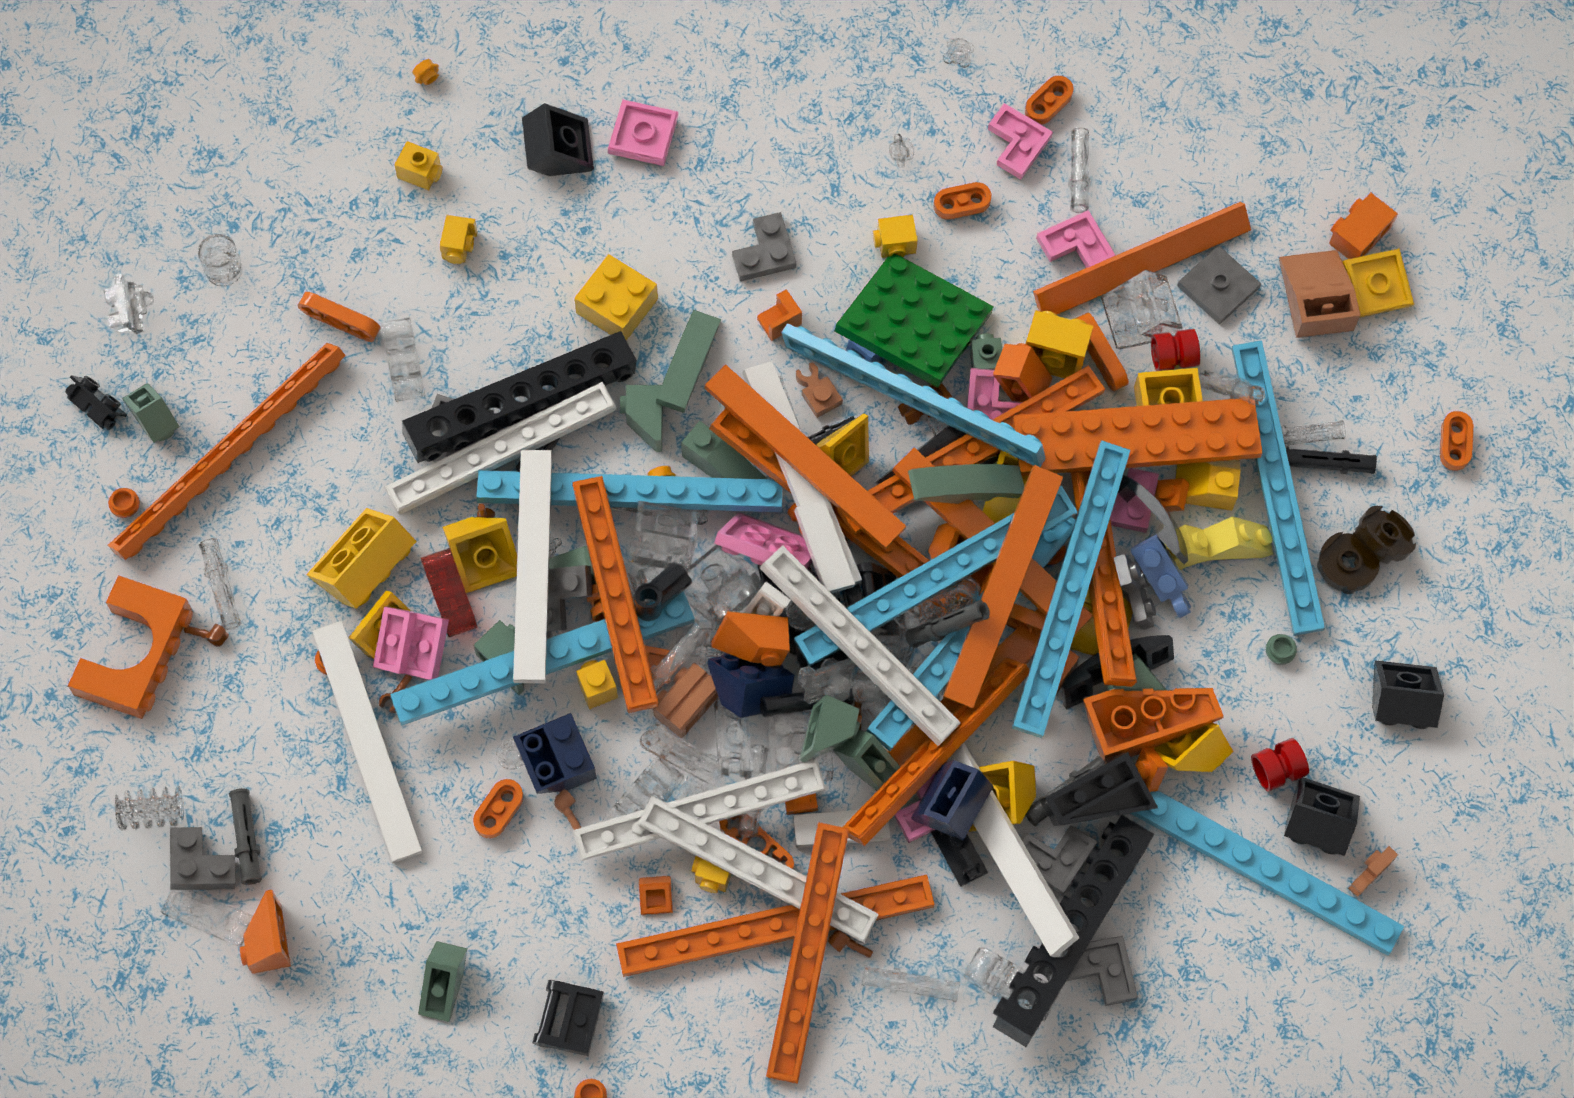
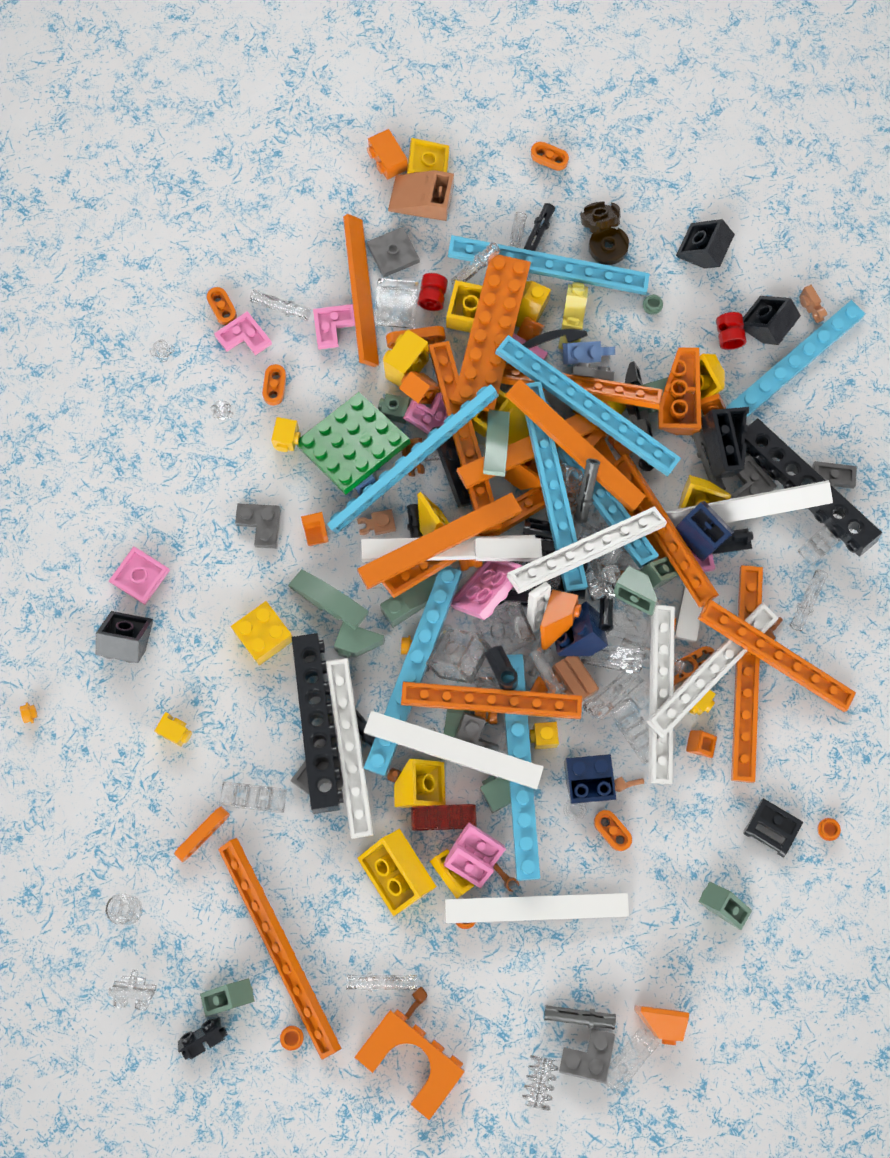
camera: 70 degrees left, 5 degrees up
yellow brick [394,141,443,191] -> none

